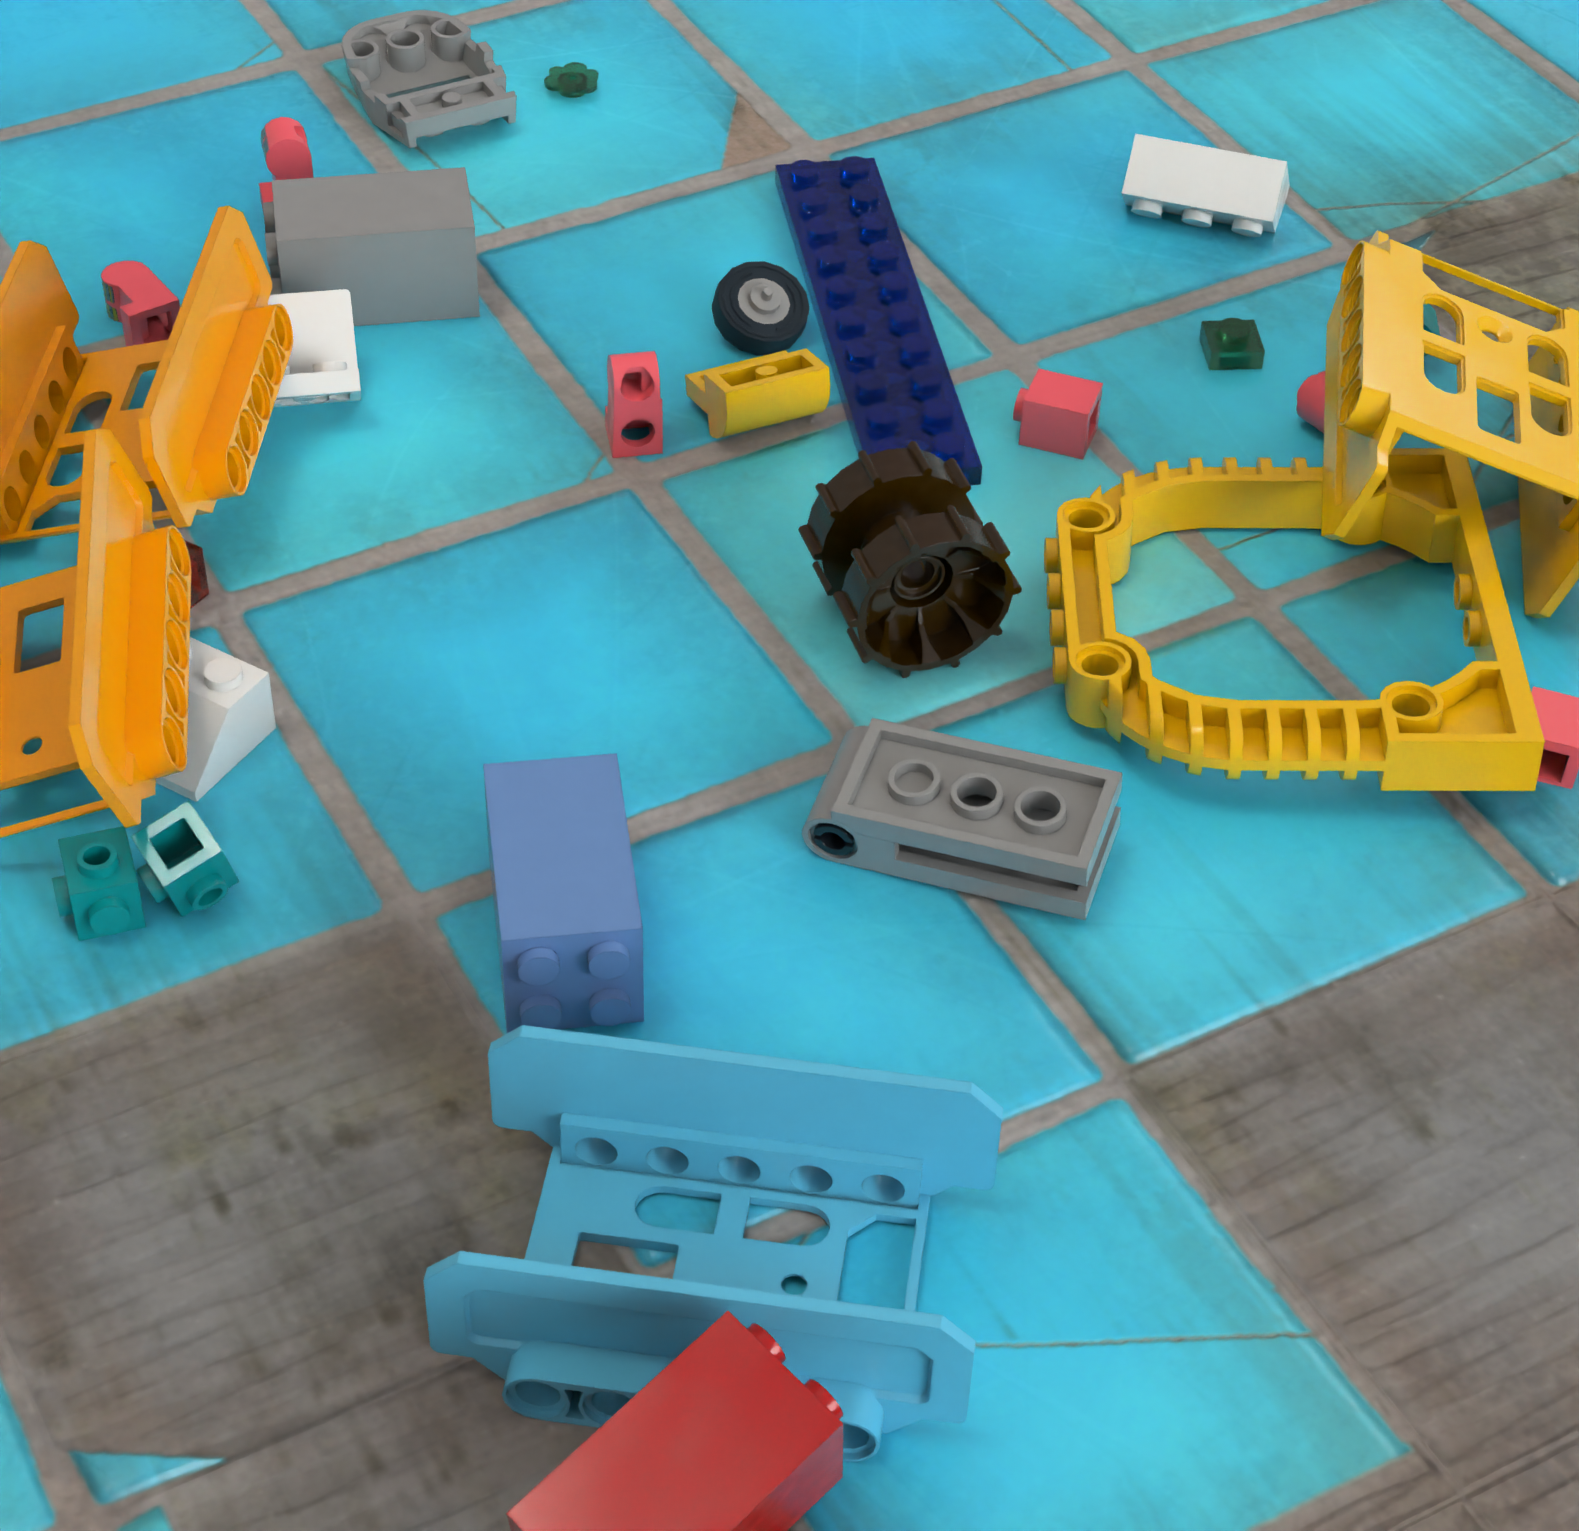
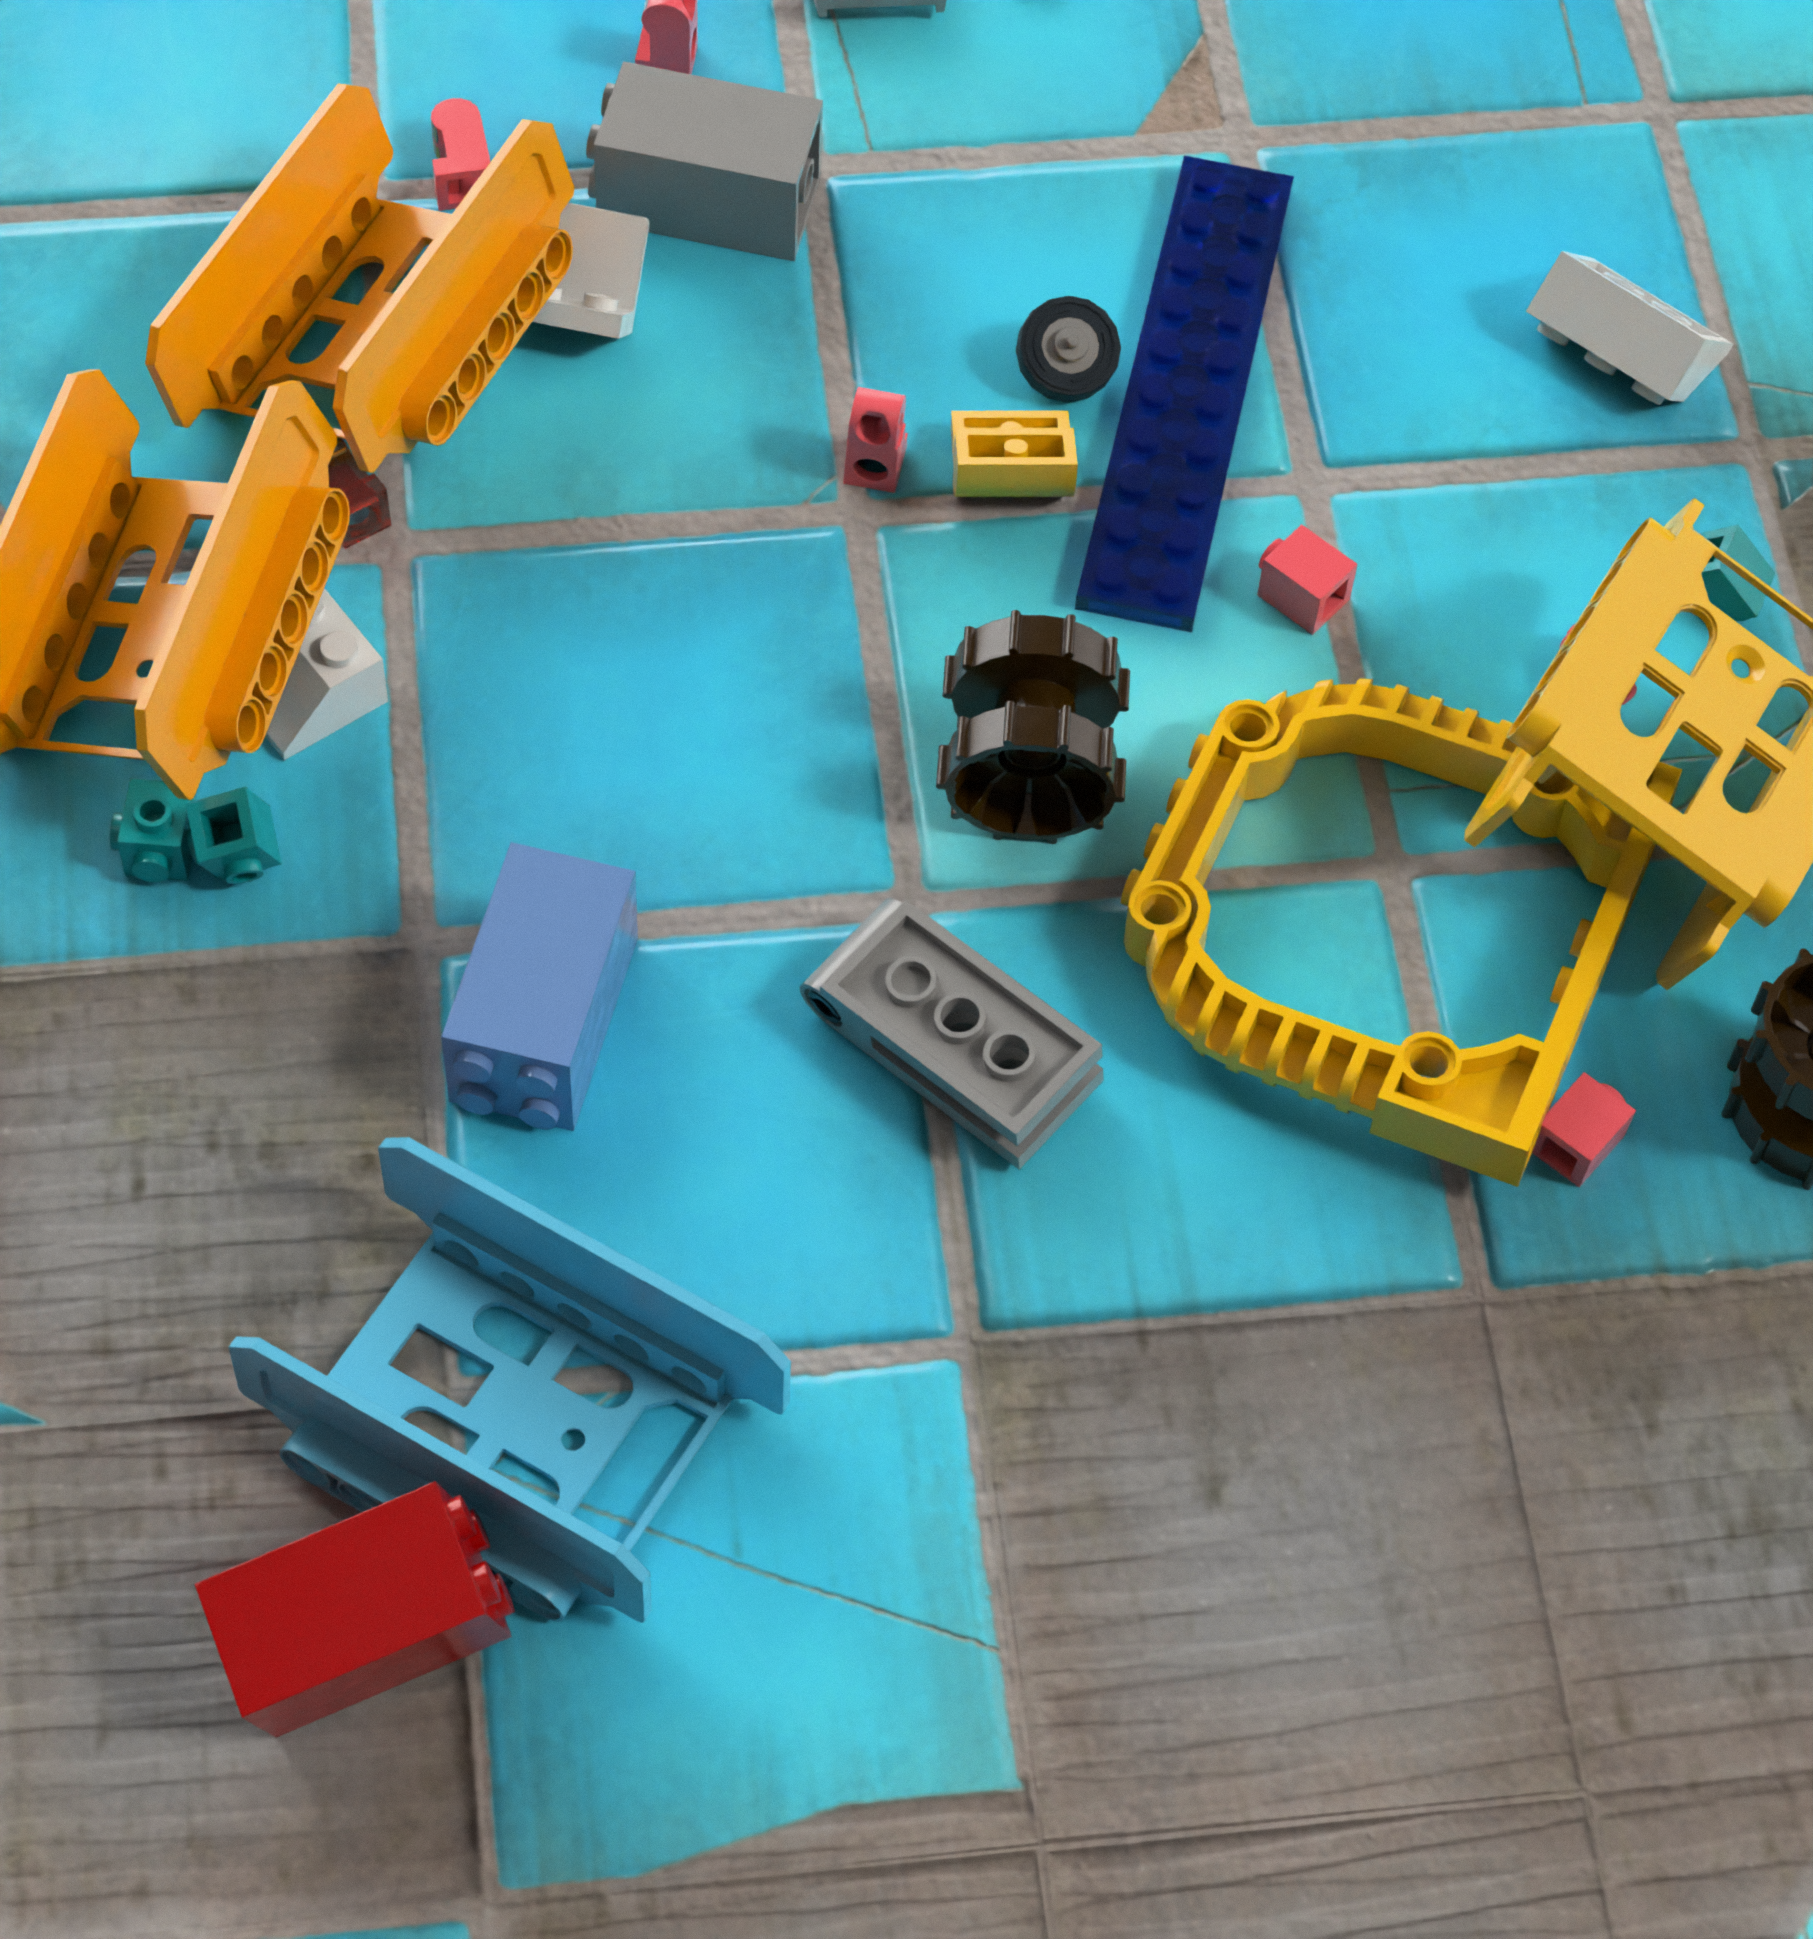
camera: 20 degrees right, 15 degrees up
clear green plate [1199,318,1265,370] -> none

